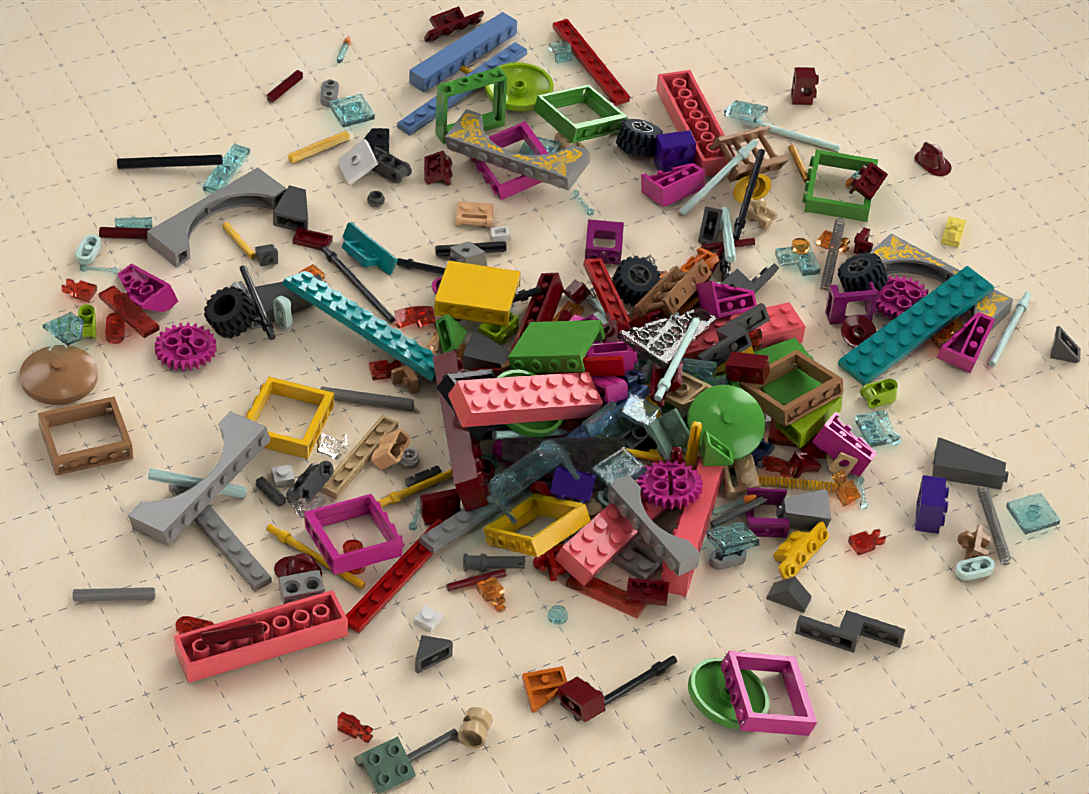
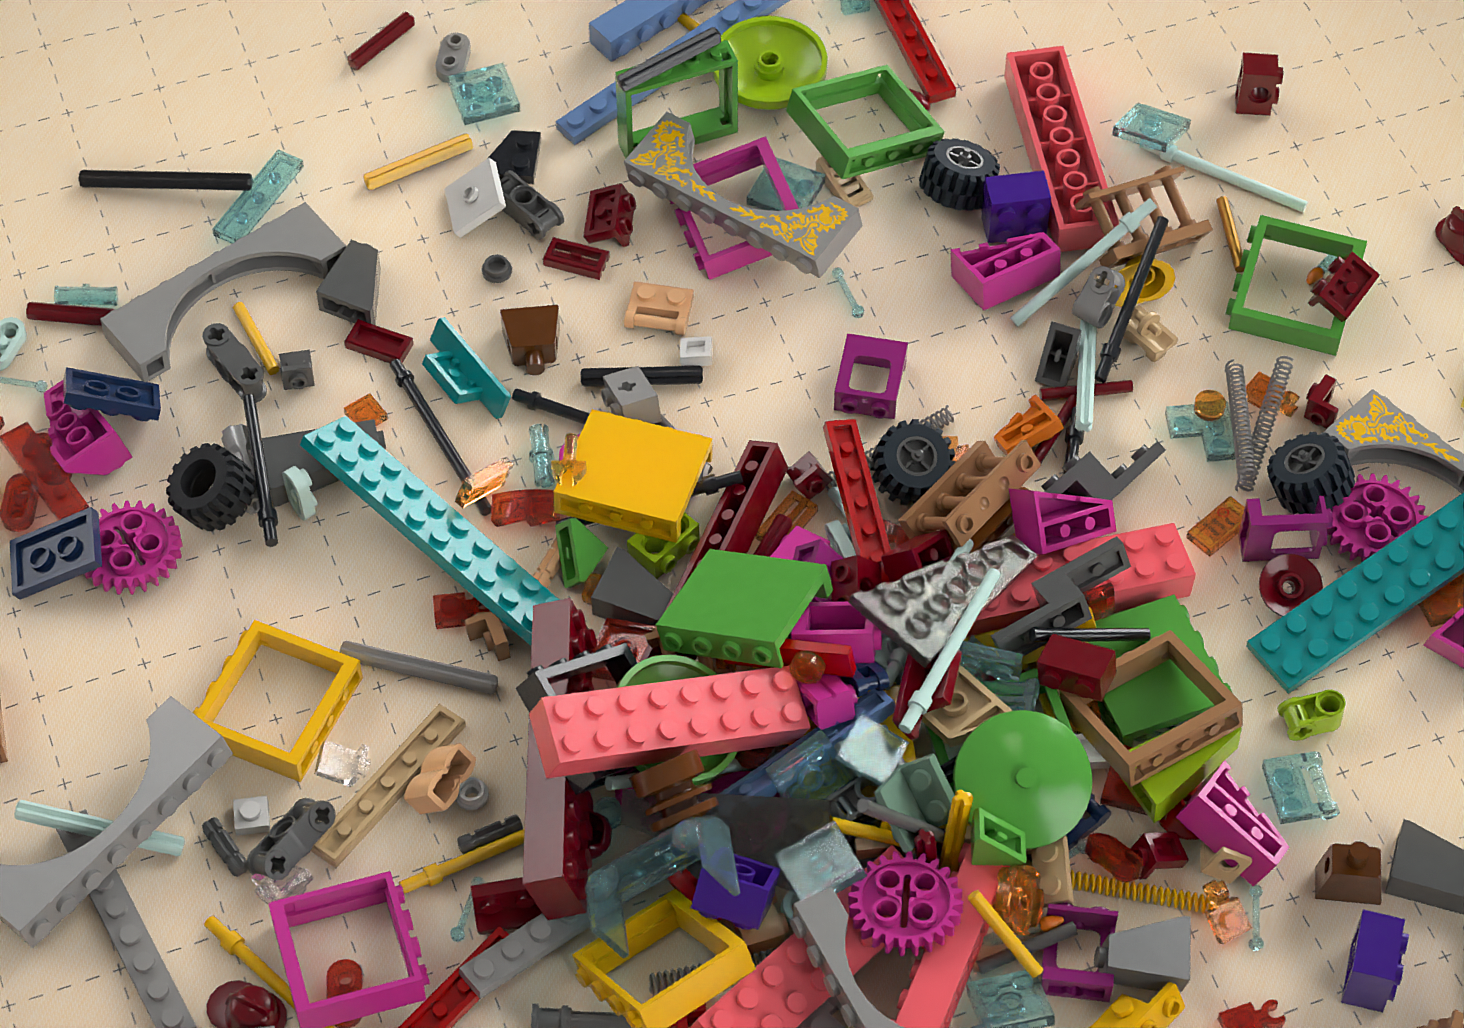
camera: 10 degrees right, 10 degrees up
none -> dark blue plate [10,507,102,600]
none -> dark blue plate [63,367,161,422]
none -> dark grey piece [202,323,267,403]
none -> clear orange tile [455,457,514,509]
none -> reddish brown torso [500,305,560,375]
none -> clear light blue pin [529,424,555,488]
none -> dark red tile [543,237,610,280]
none -> clear yellow bar [551,433,587,486]
none -> axle [617,27,721,91]
none -> reddish brown wheel [629,749,720,833]
none -> clear orange tile [789,651,826,684]
none -> dark grey bar [857,799,946,842]
none -> yellow bar [967,890,1043,978]
none -> clear orange plate [992,865,1044,936]
none -> black bar [1029,628,1151,642]
none -> light grey piece [1072,266,1125,328]
none -> clear orange tile [1186,496,1245,557]
none -> light grey piece [1225,359,1256,483]
none -> reddish brown torso [1315,841,1382,905]

